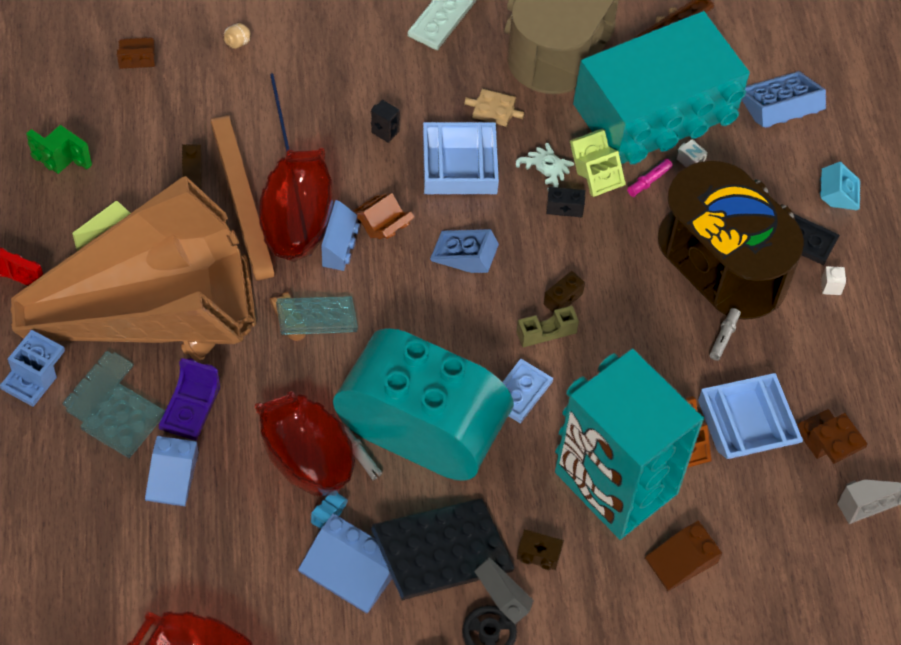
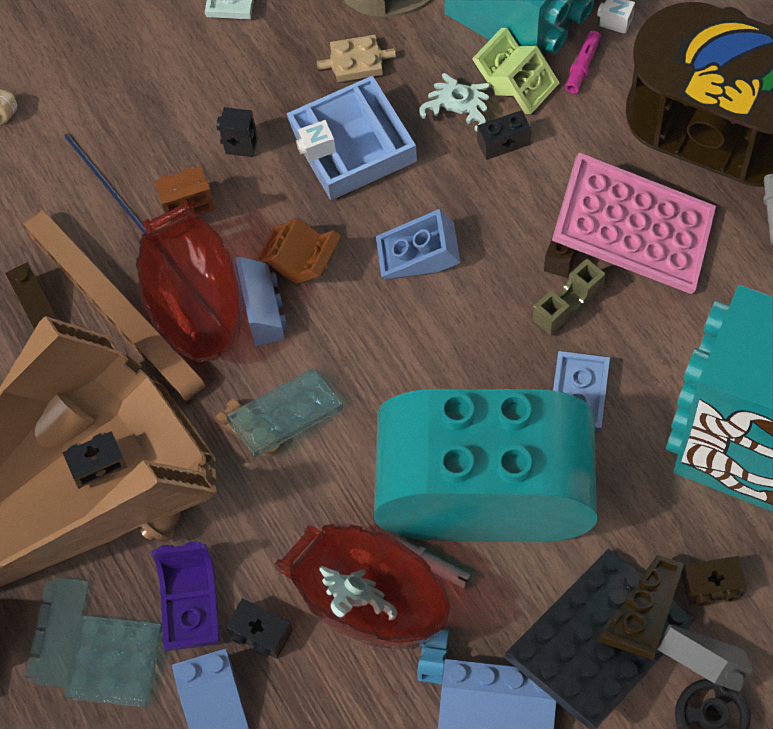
camera: 15 degrees left, 5 degrees up
none -> black brick [62,431,127,489]
none -> dark orange bracket [154,166,216,225]
none -> black brick [226,598,293,659]
none -> white brick [296,120,336,162]
none -> light aqua animal [320,566,397,620]
none -> bright pink plate [552,153,716,294]
none -> dark brown wing [598,555,684,660]

